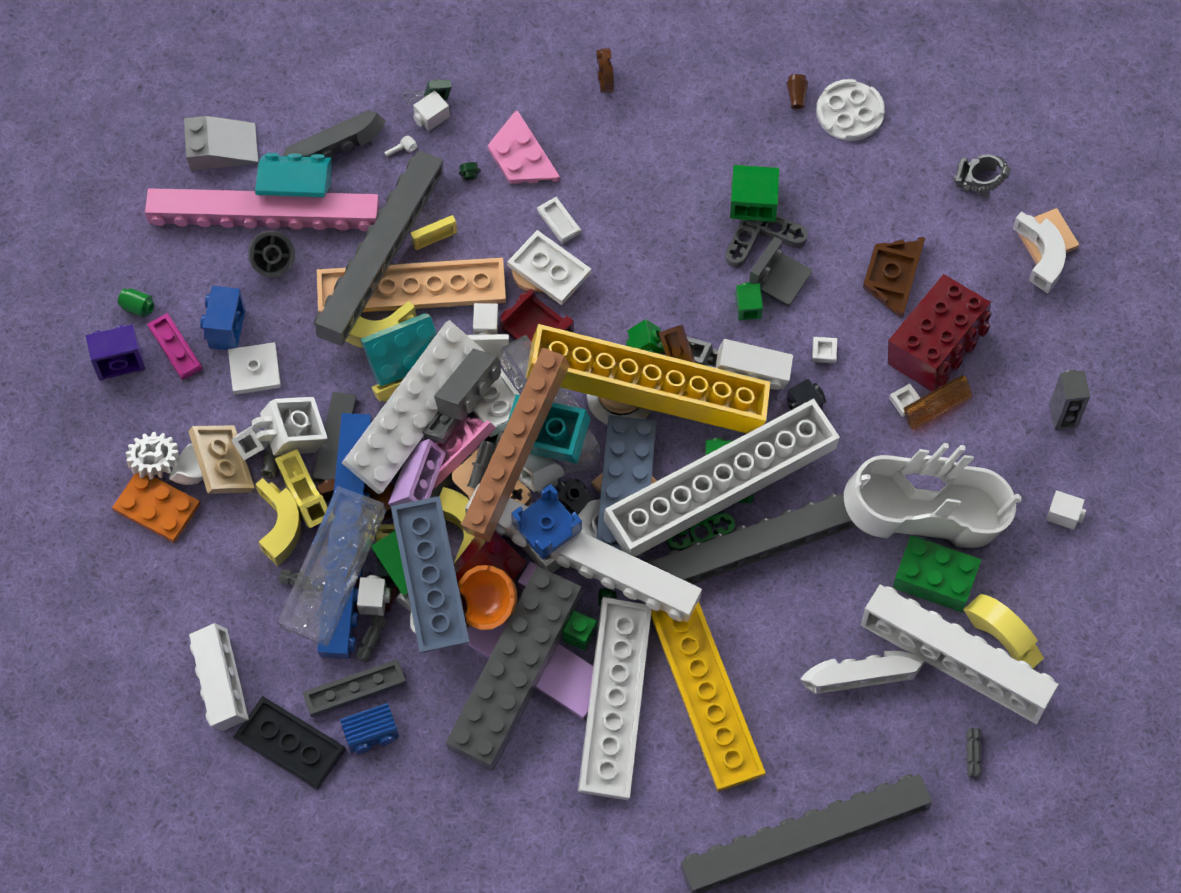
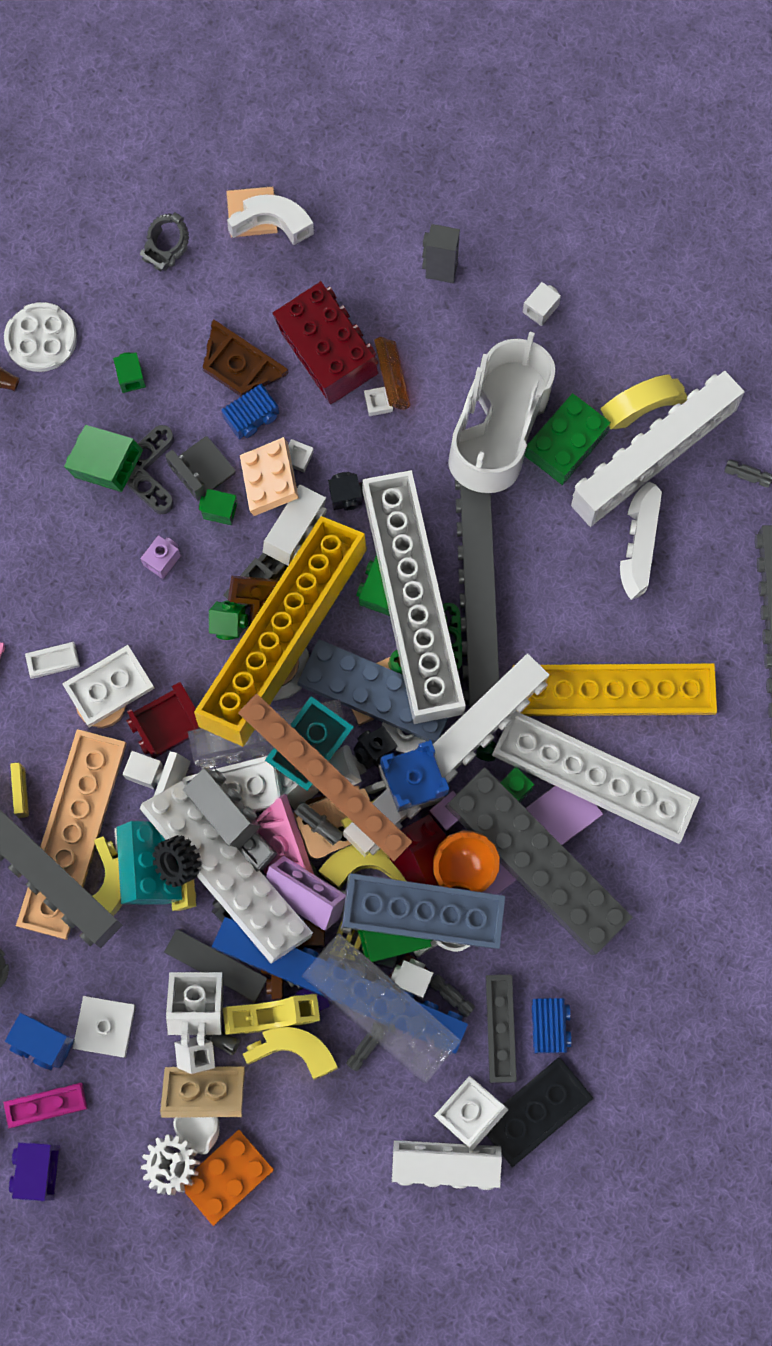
camera: 70 degrees left, 10 degrees up
none -> green brick [113,352,146,393]
none -> lavender brick [140,535,181,579]
none -> black tyre [152,835,202,887]
none -> blue brick [221,384,279,439]
none -> light nougat plate [240,437,299,516]
none -> white plate [434,1076,508,1151]

